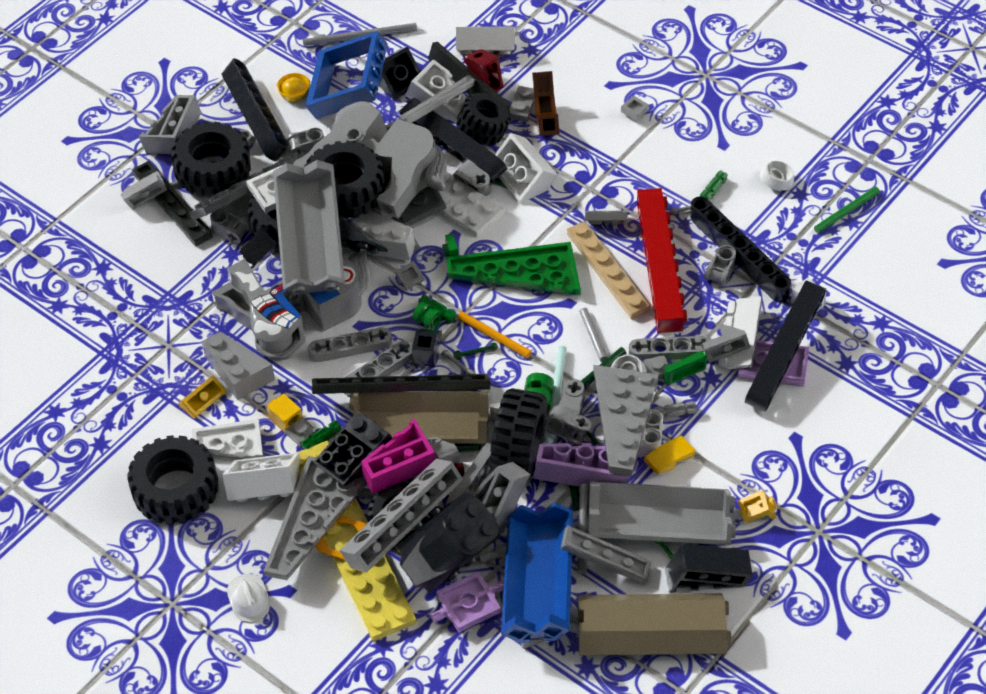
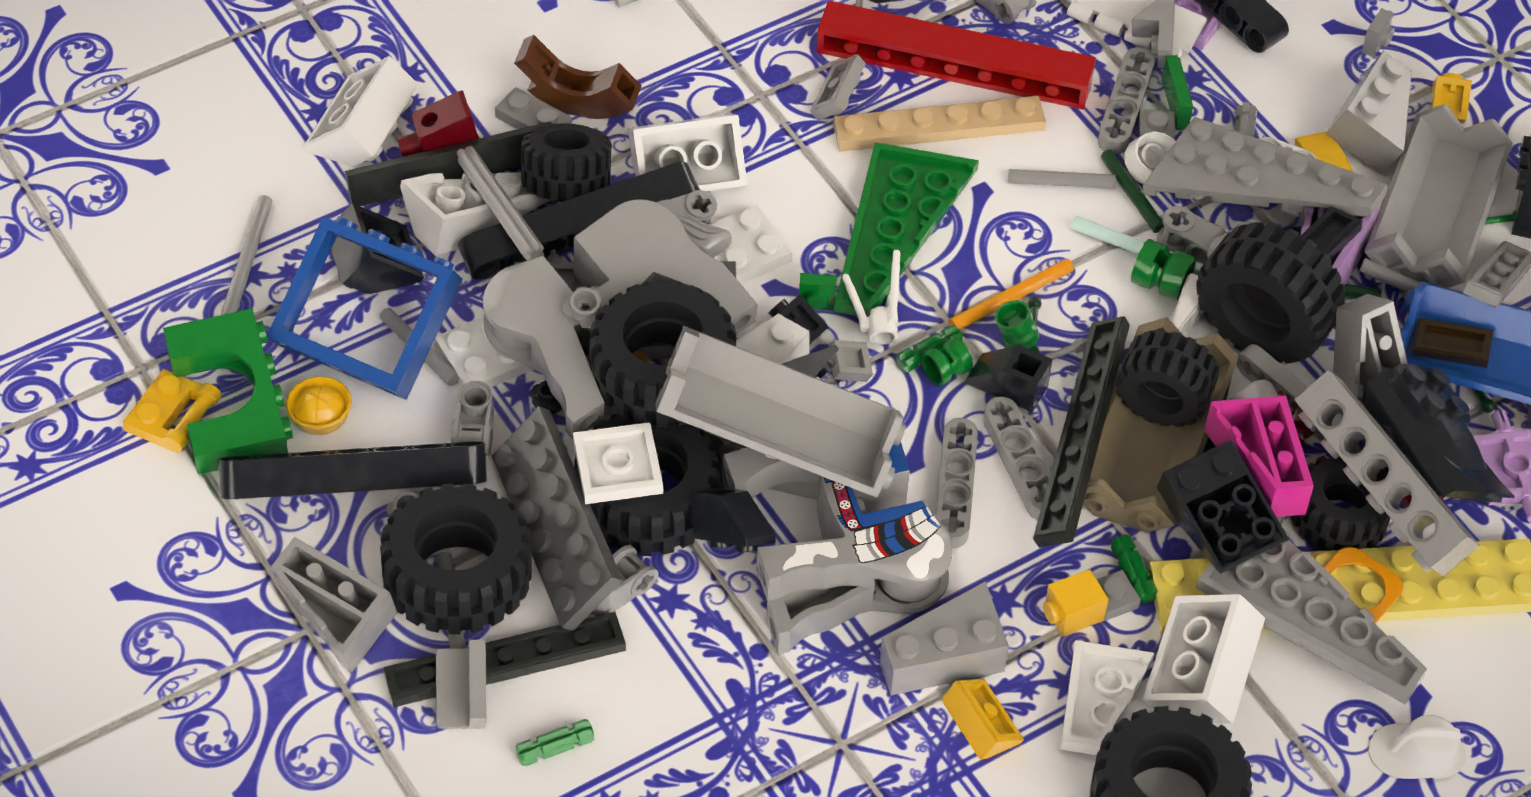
camera: 75 degrees left, 0 degrees up
none -> yellow plate [123,368,222,453]
none -> green arch [163,308,293,475]
none -> axle [516,719,594,766]
none -> black bracket [768,294,829,345]
none -> white plant [842,250,900,345]
none -> green wheel [995,300,1039,349]
none -> black tyre [1115,330,1219,427]
none -> black tile [1300,206,1362,259]
none -> light grey wedge [1326,51,1412,175]
none -> light grey plate [1362,8,1395,58]
none -> dark brown tile [1412,318,1493,368]

